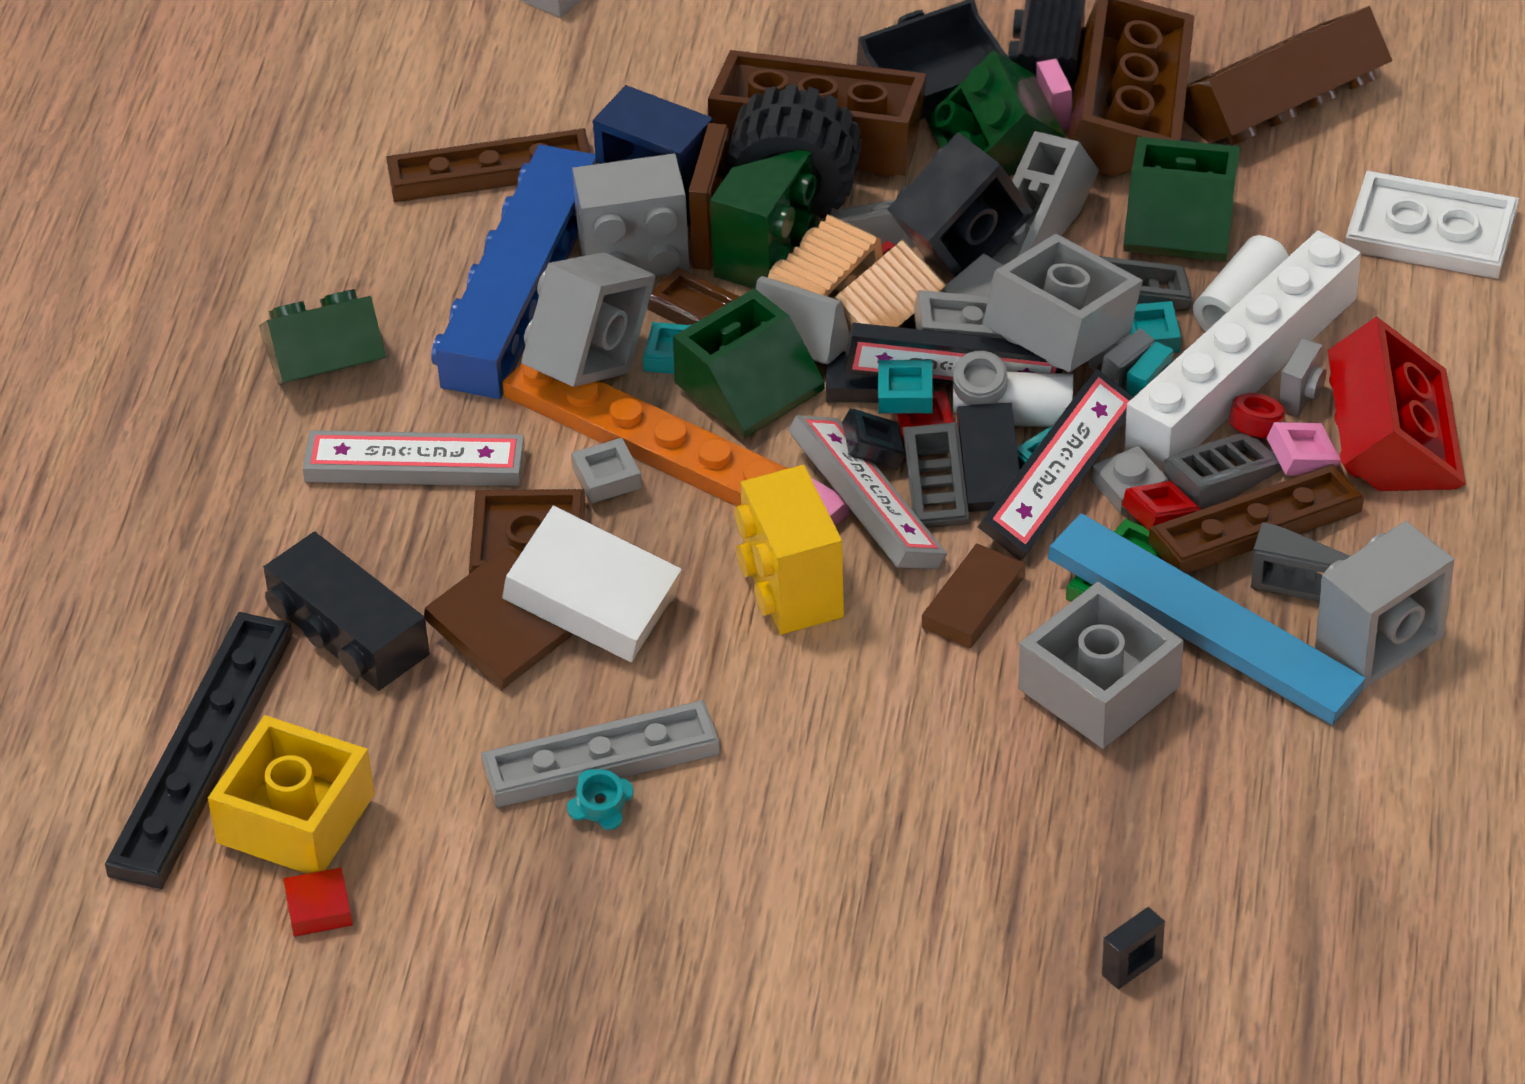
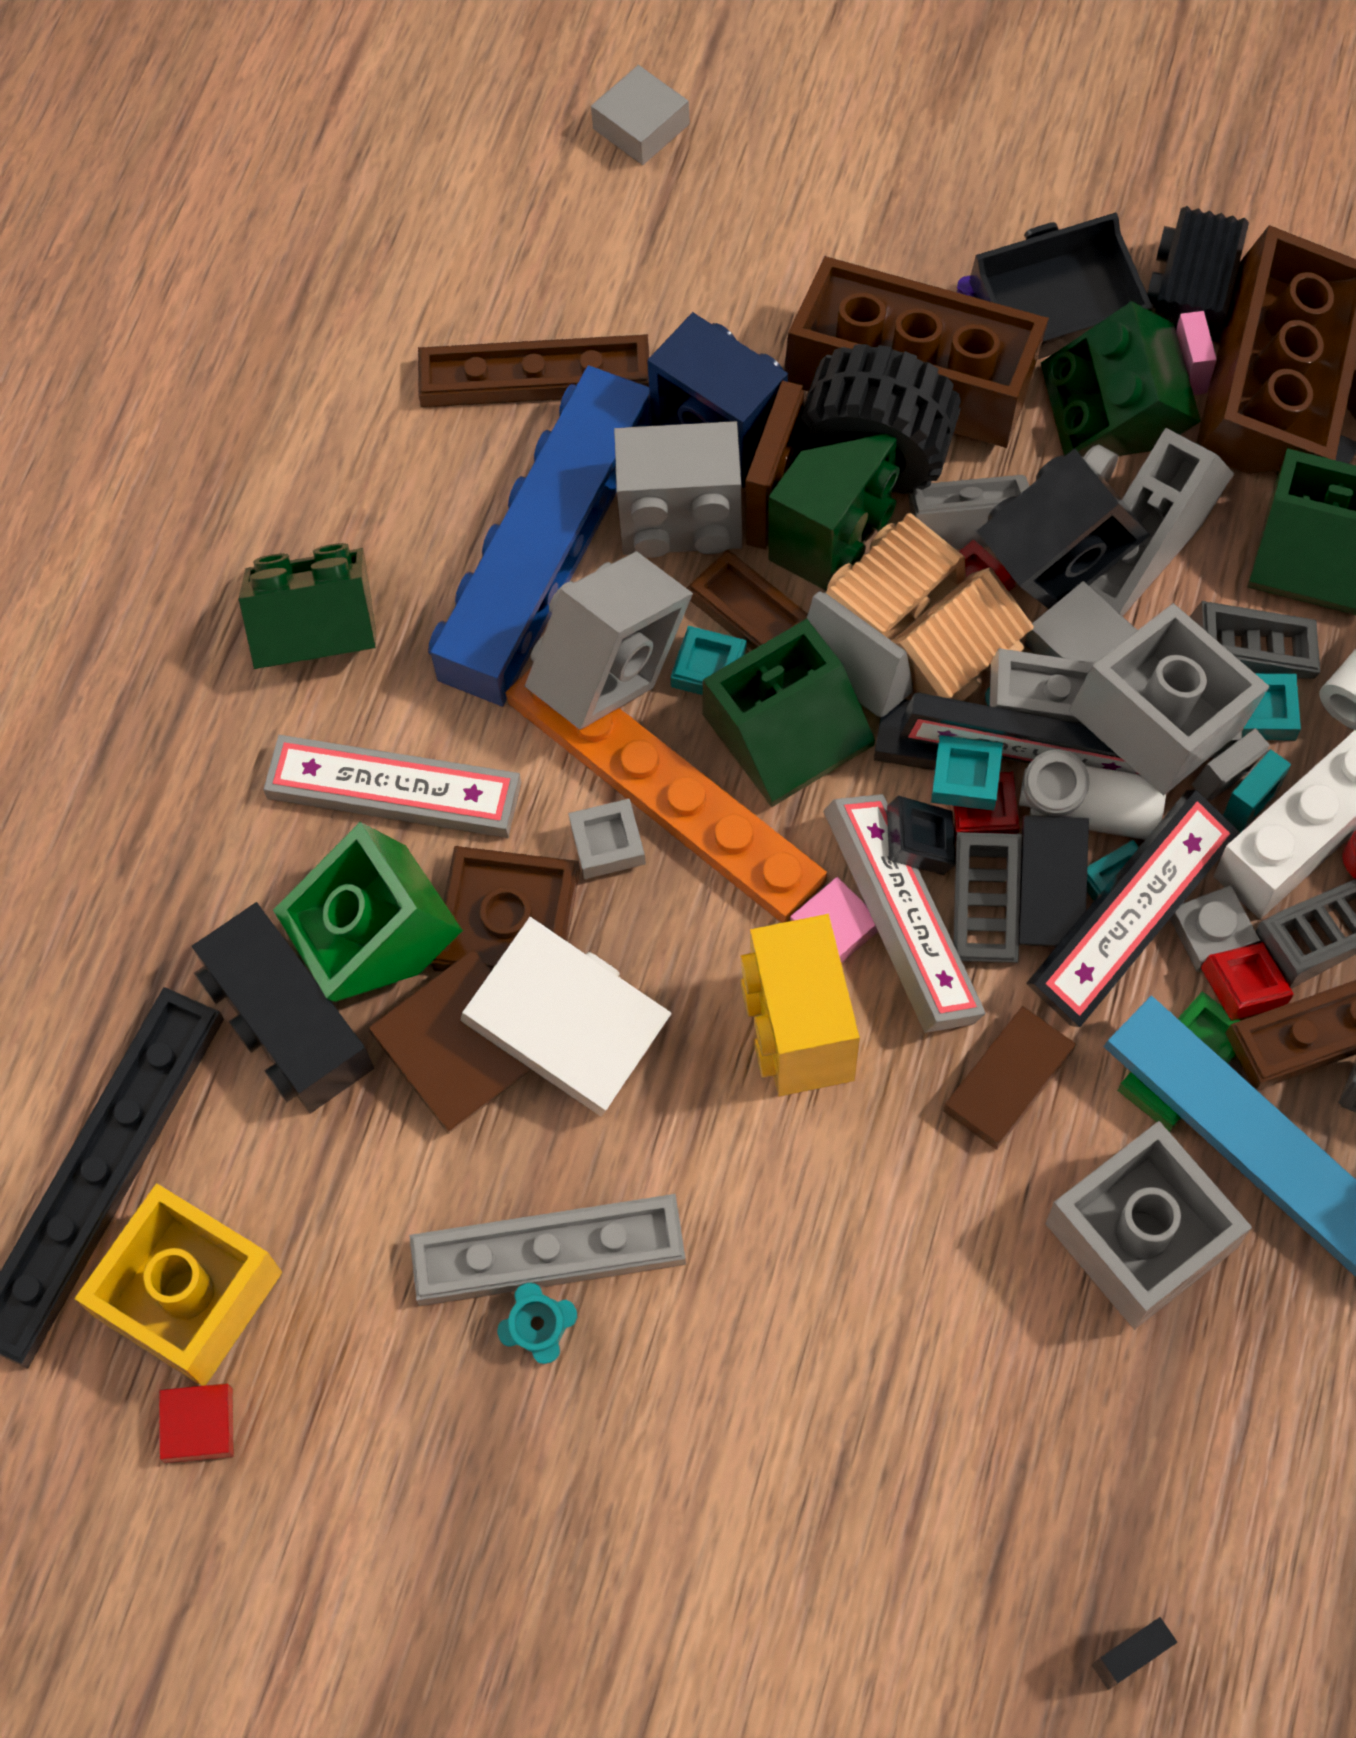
camera: 10 degrees right, 20 degrees up
none -> green slope [273,822,463,1002]

